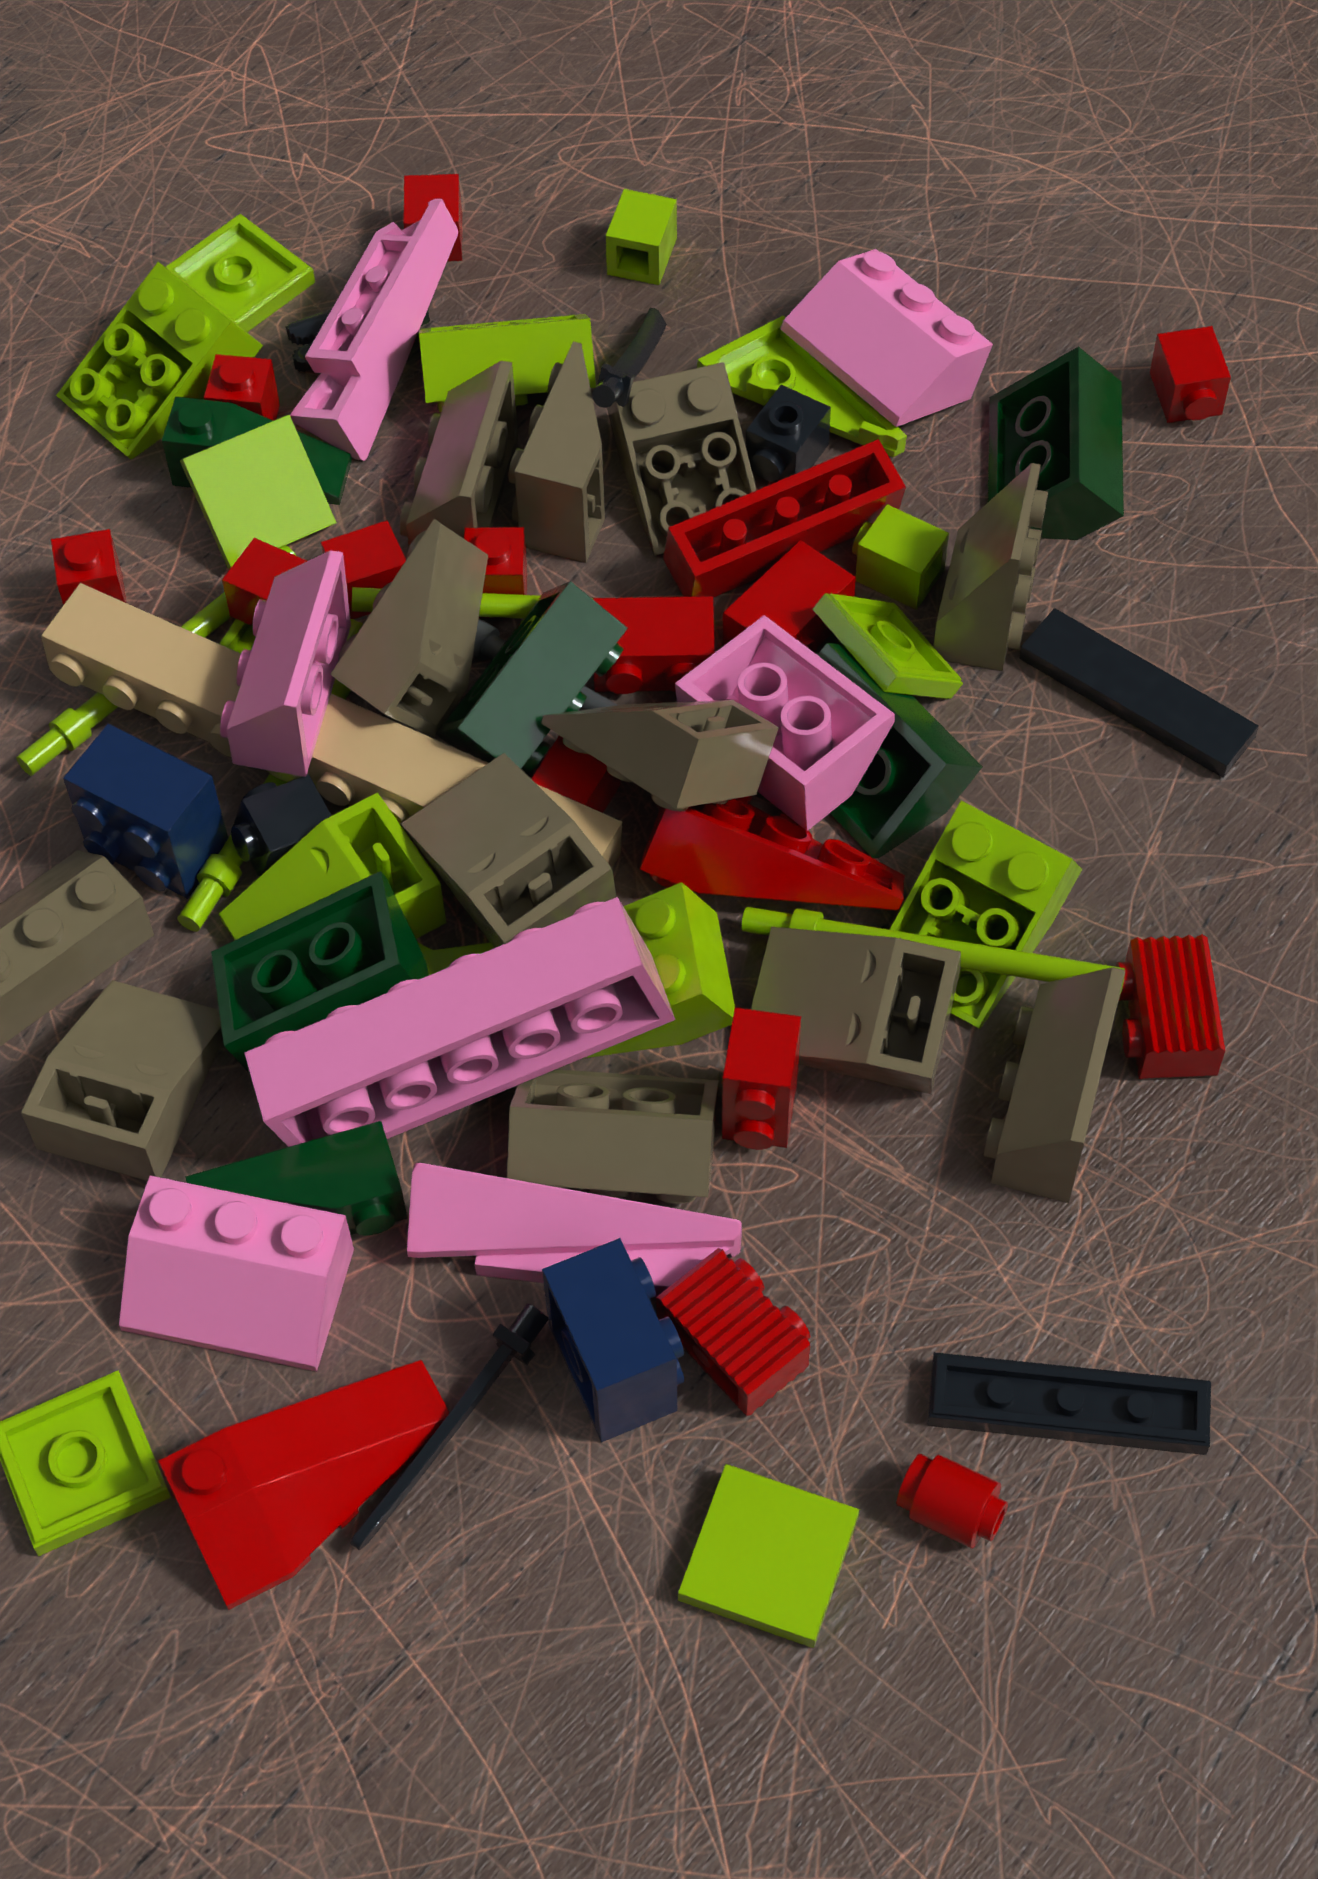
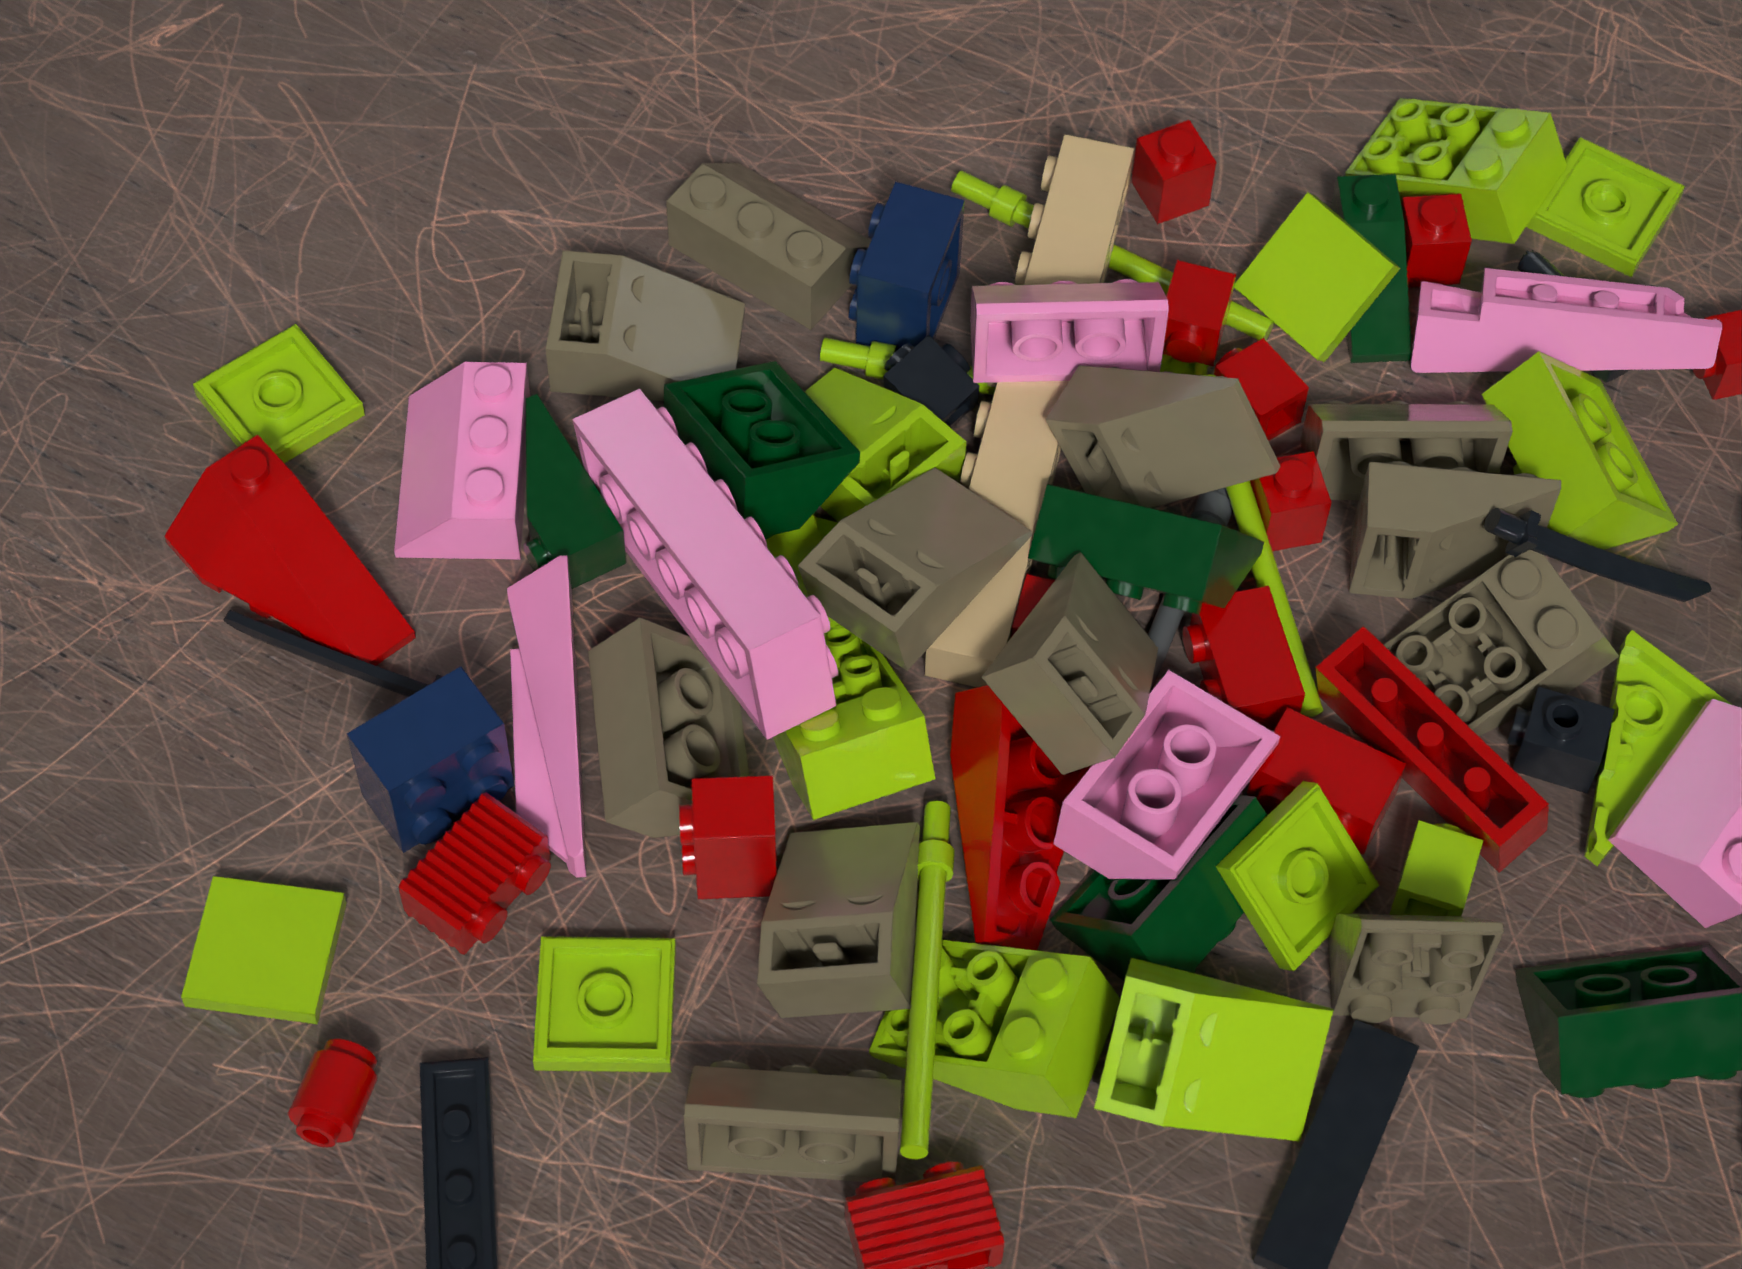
camera: 75 degrees right, 0 degrees up
none -> lime tile [533,936,676,1072]
none -> lime slope [1094,958,1333,1141]

